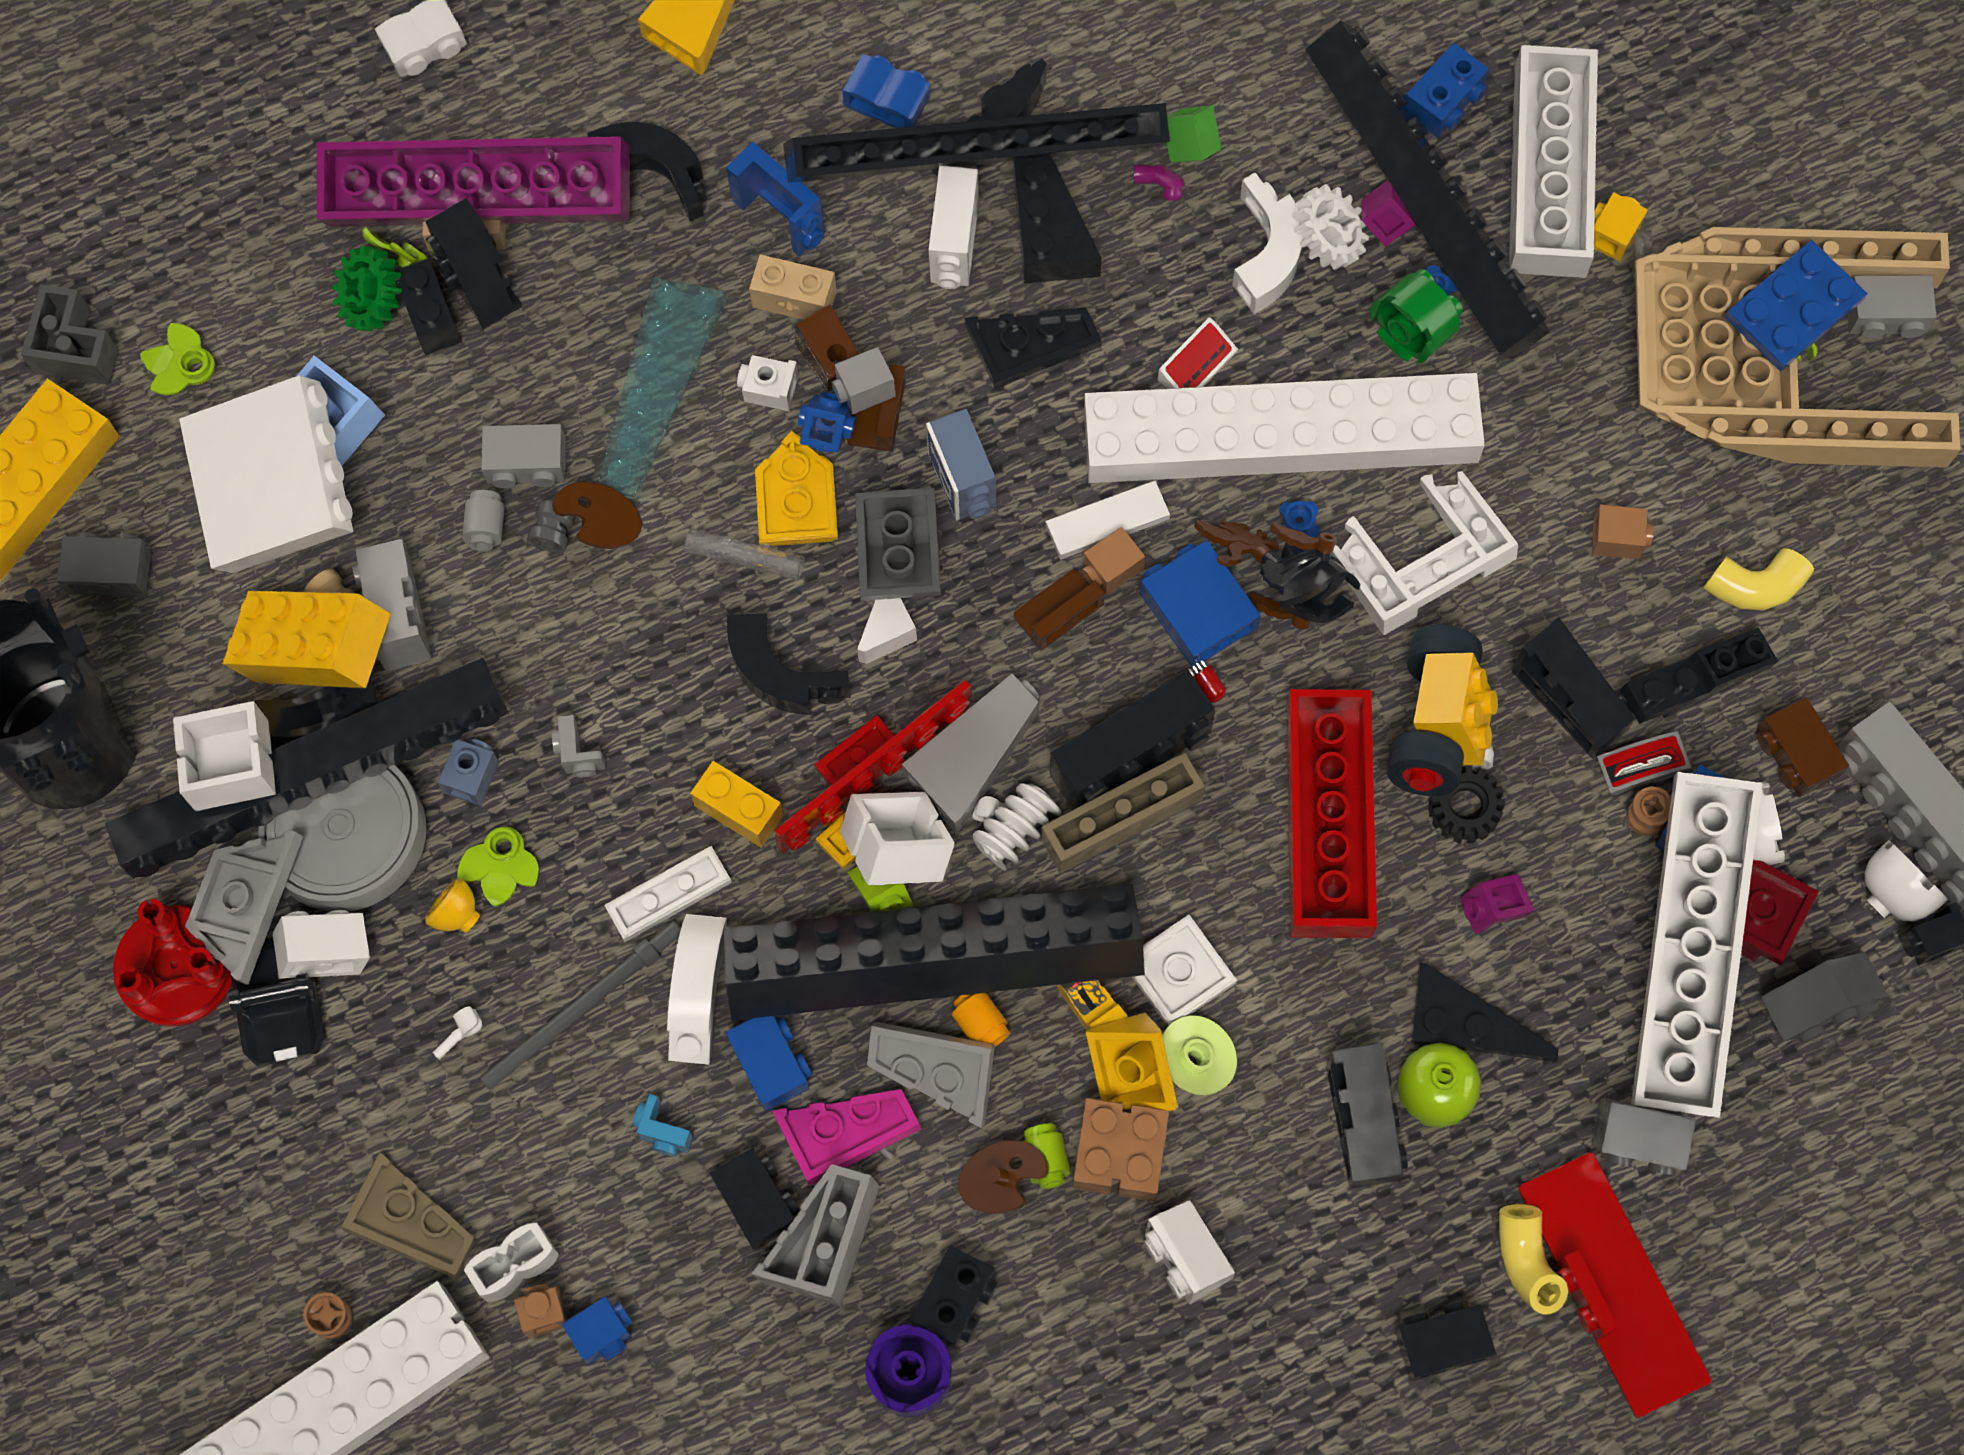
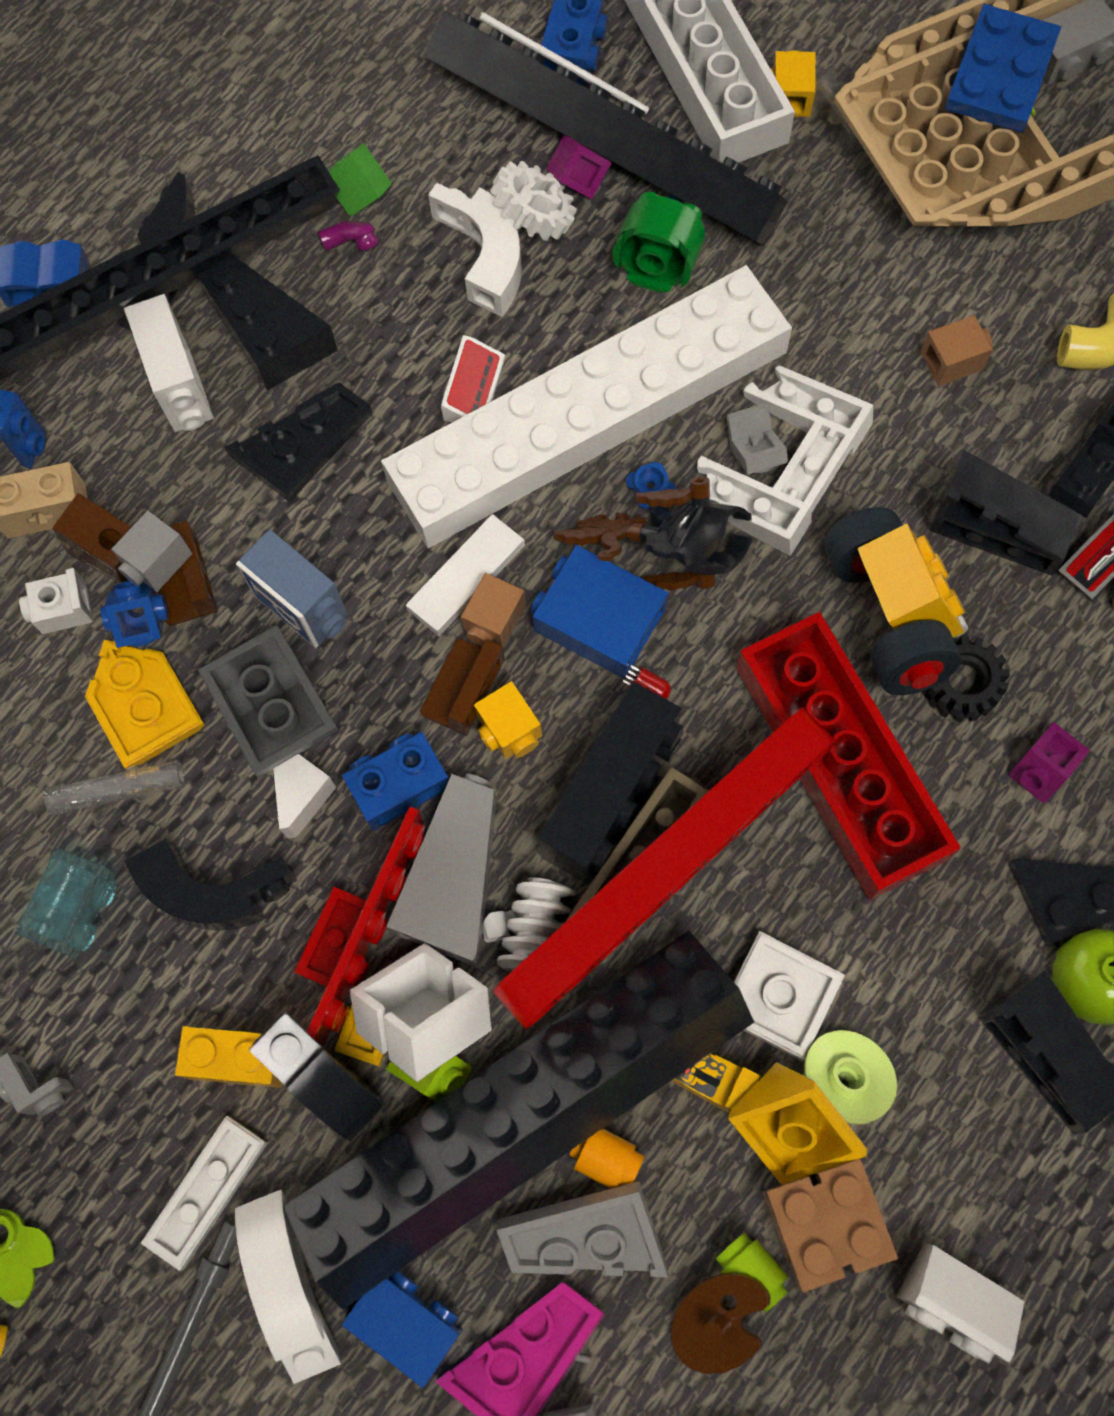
camera: 25 degrees left, 0 degrees up
none -> clear light blue brick [14,848,116,959]
none -> black arch [249,1011,385,1141]
none -> blue brick [342,732,449,831]
none -> yellow brick [474,681,542,759]
none -> white piece [479,12,650,115]
none -> red beam [493,708,836,1029]
none -> light grey bracket [727,404,788,475]

